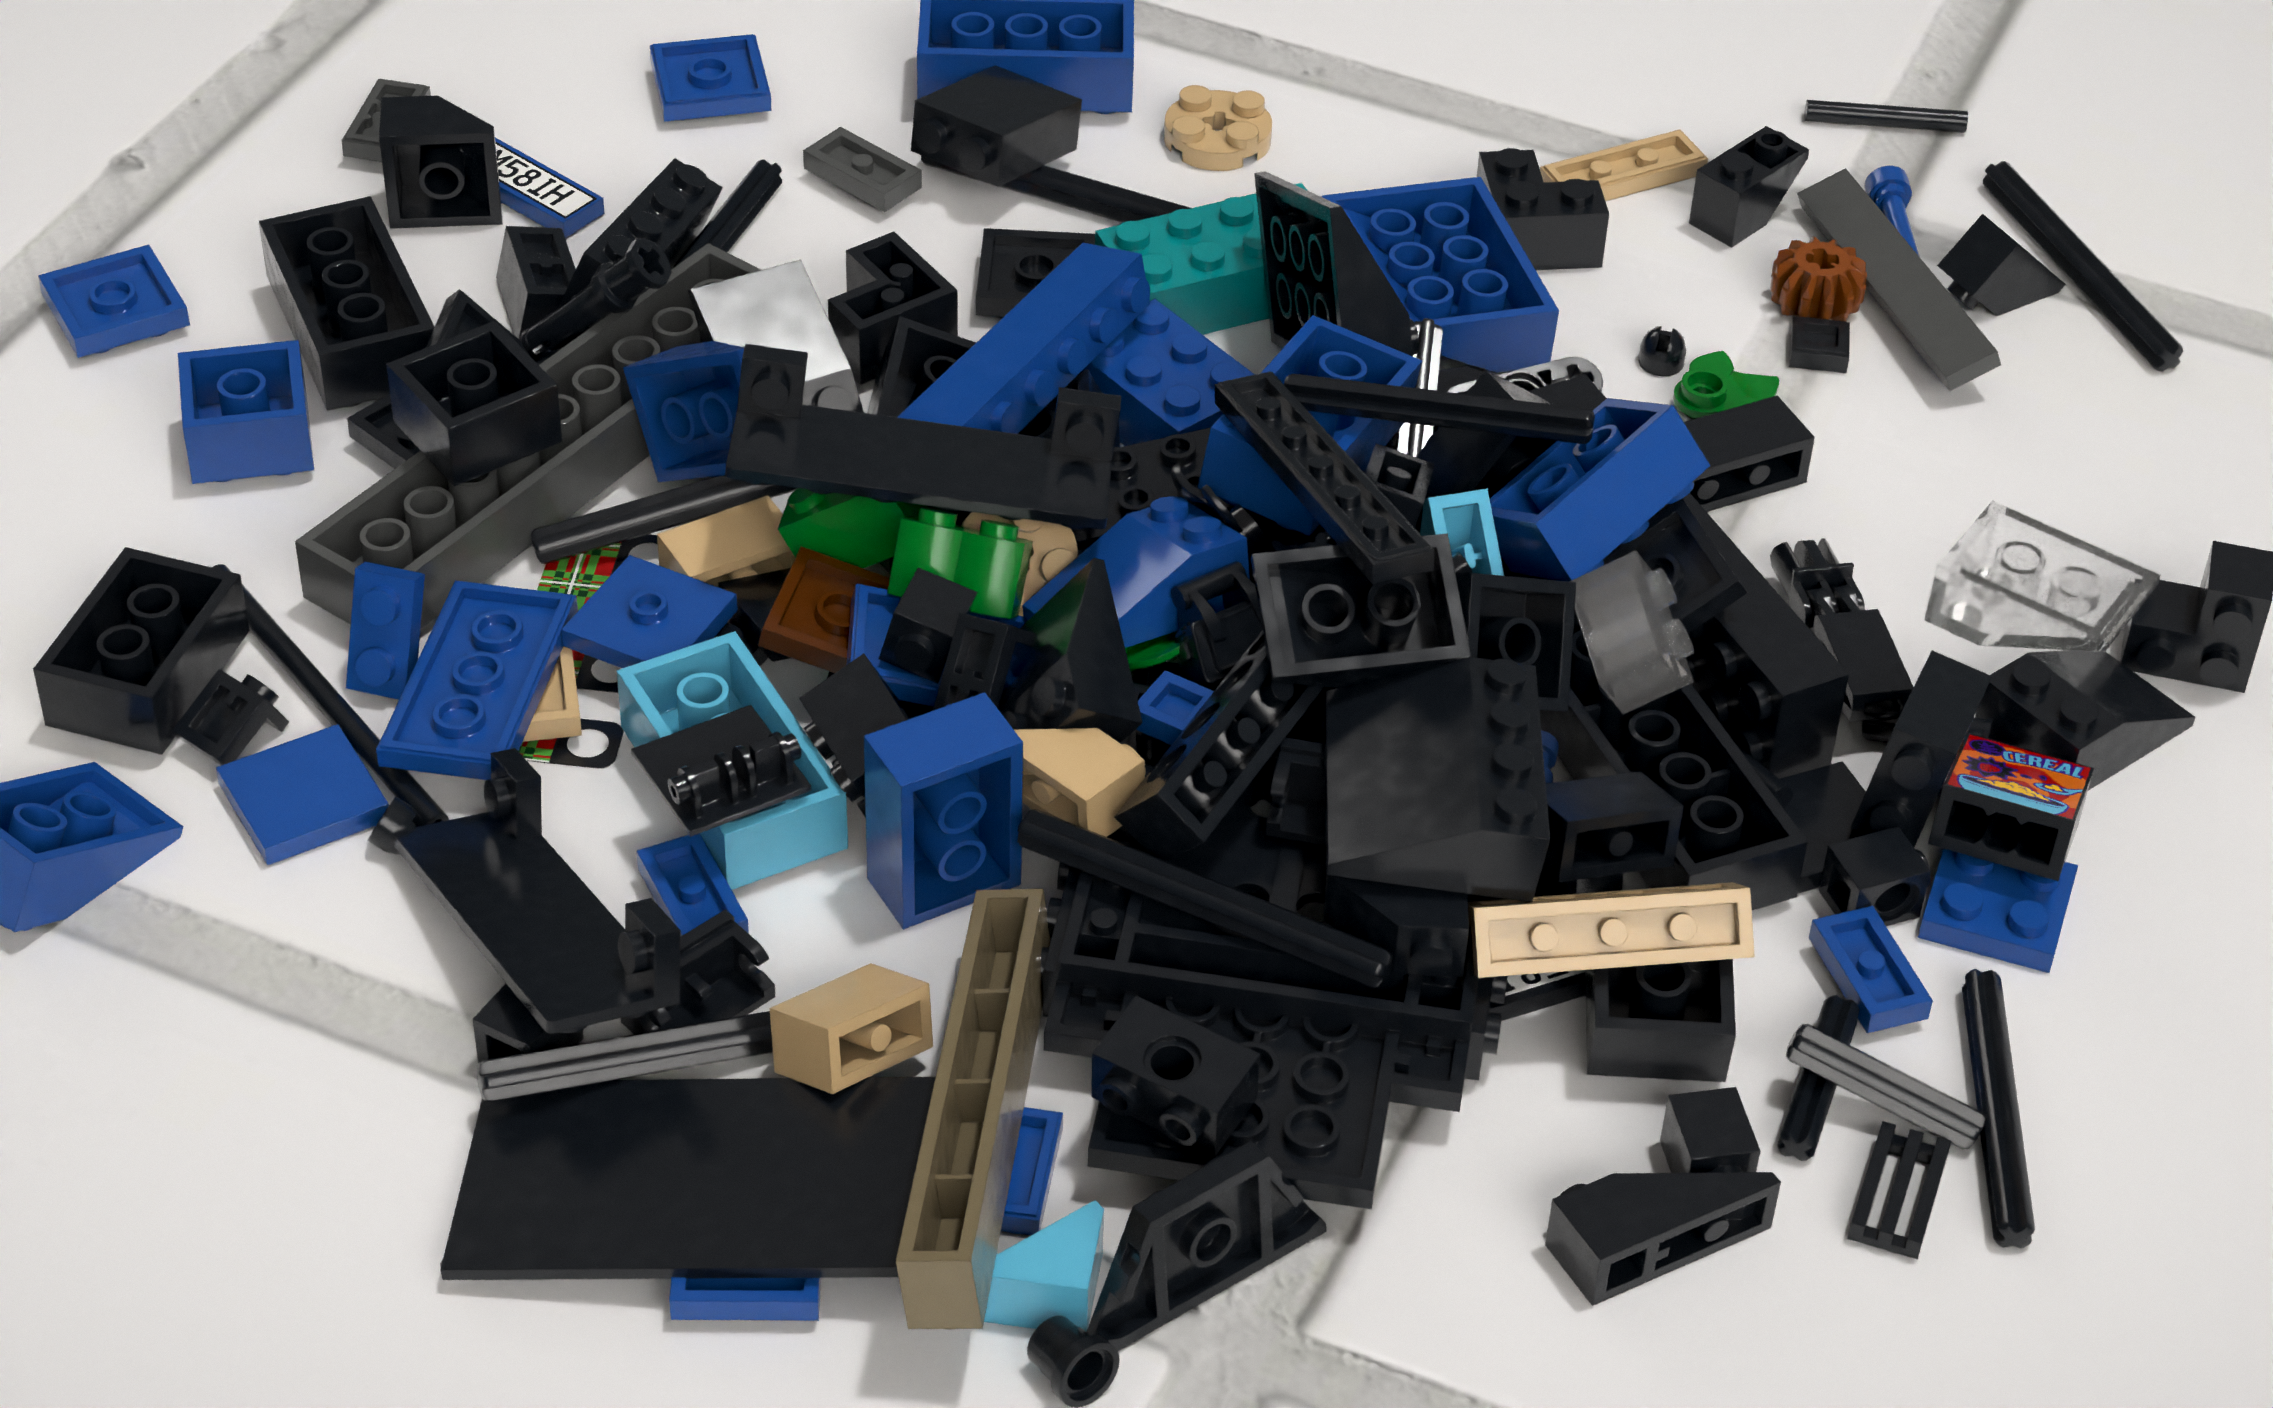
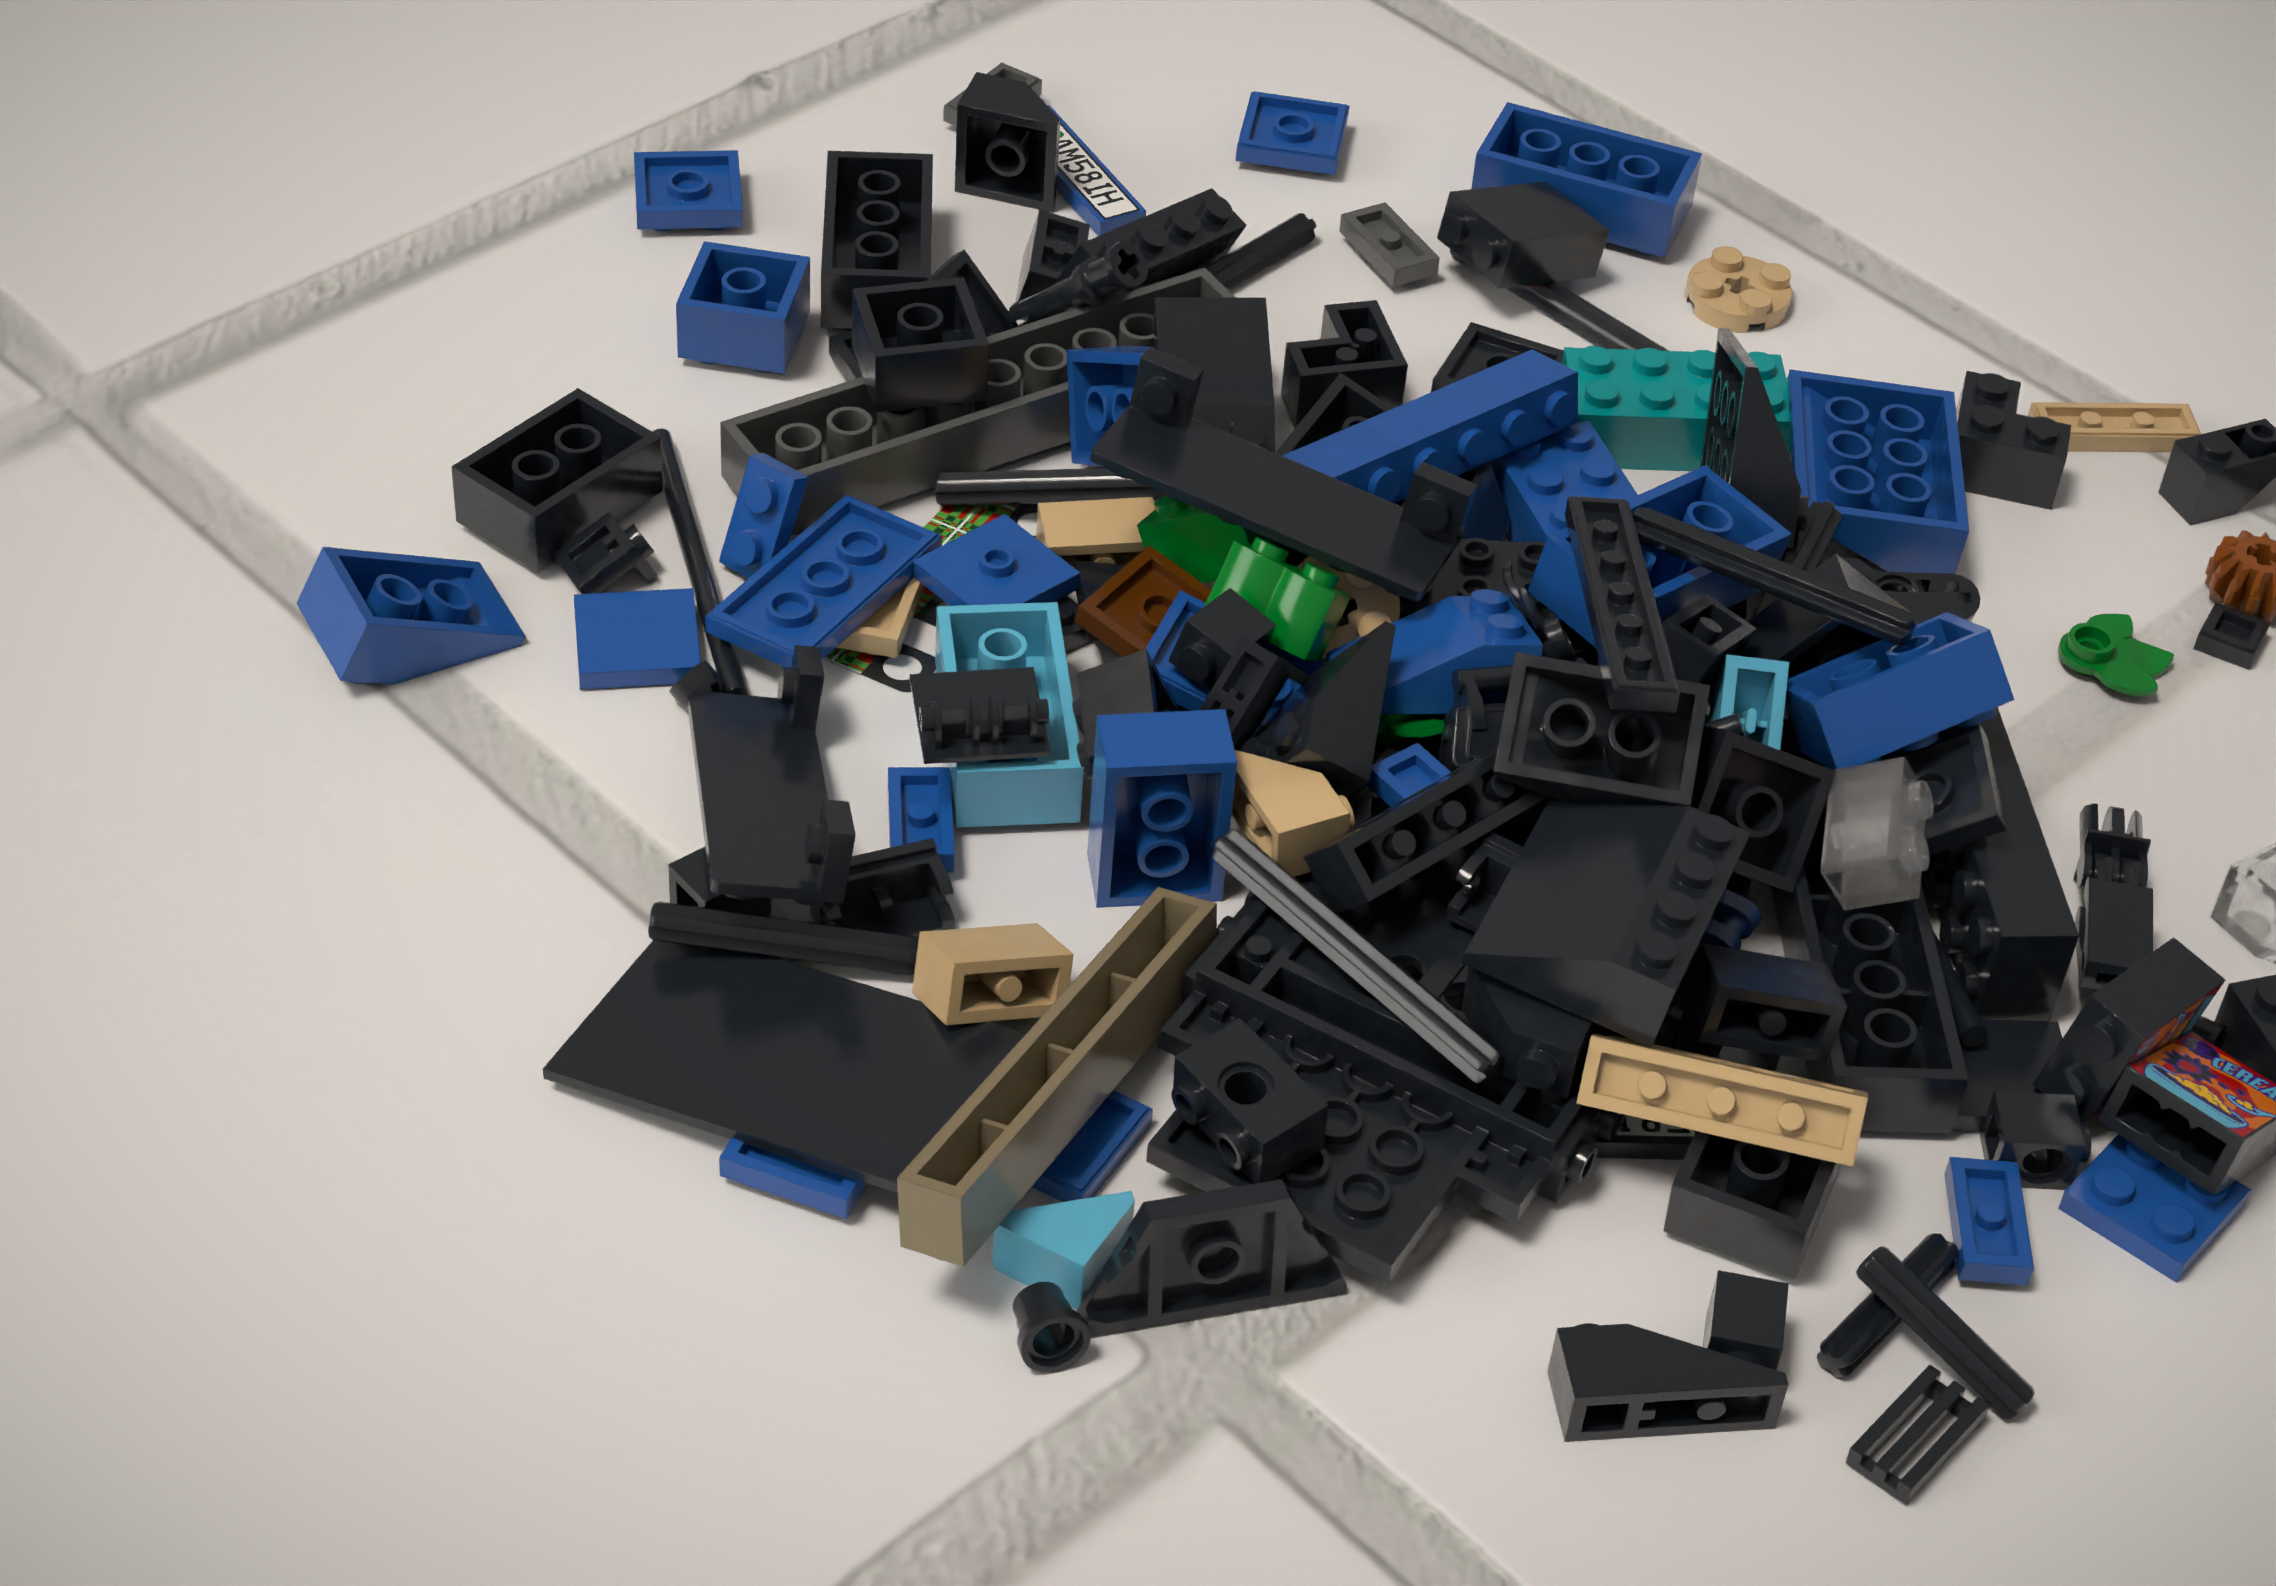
camera: 20 degrees right, 0 degrees up
black hinge [1638,326,1686,376] -> none
black brick [1684,395,1815,512] -> none
black axle [1962,969,2035,1249] -> none

